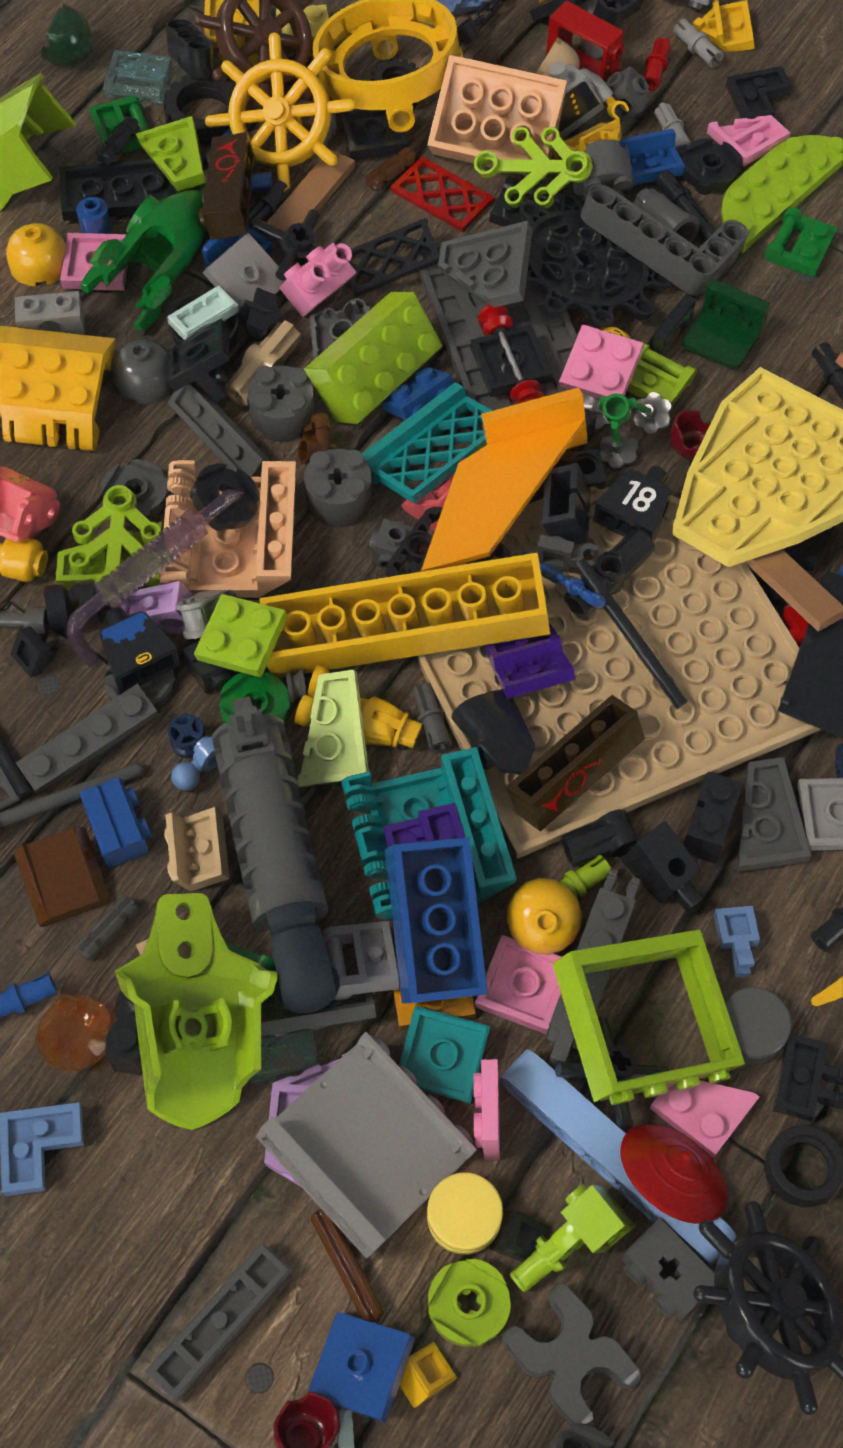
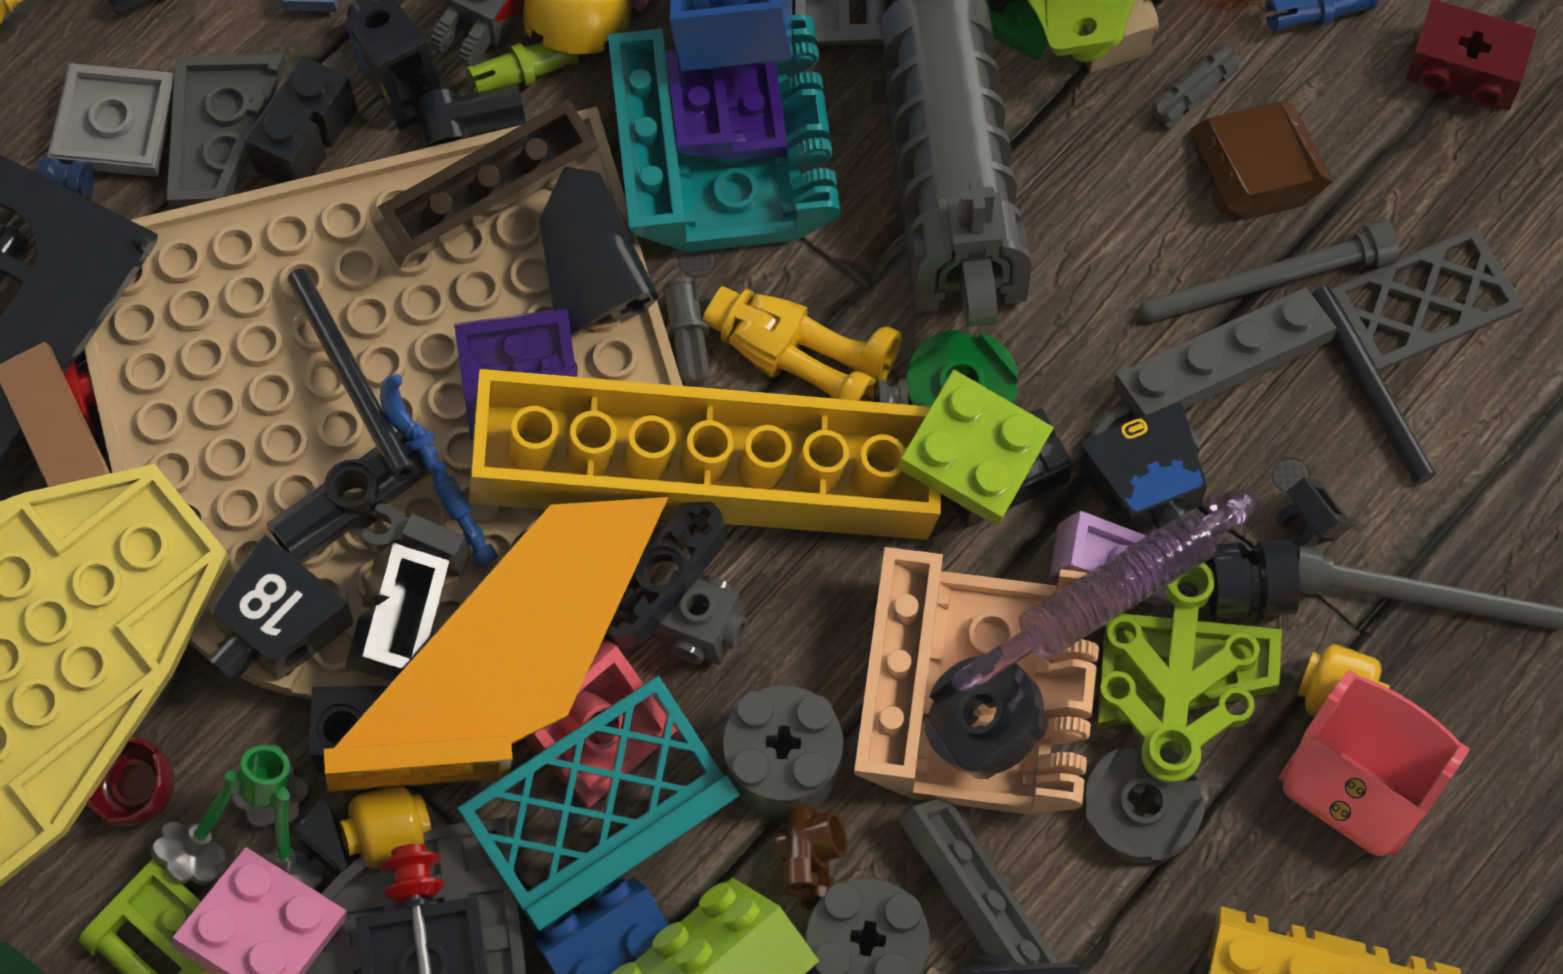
camera: 170 degrees left, 5 degrees up
blue brick [79,778,152,868] -> none
tan bracket [164,807,230,892] -> none
dark blue wheel [168,714,205,759] -> none
medium blue plate [171,736,218,791] -> none
light grey piece [175,589,238,639] -> none
yellowish green wing [297,670,369,788] -> none

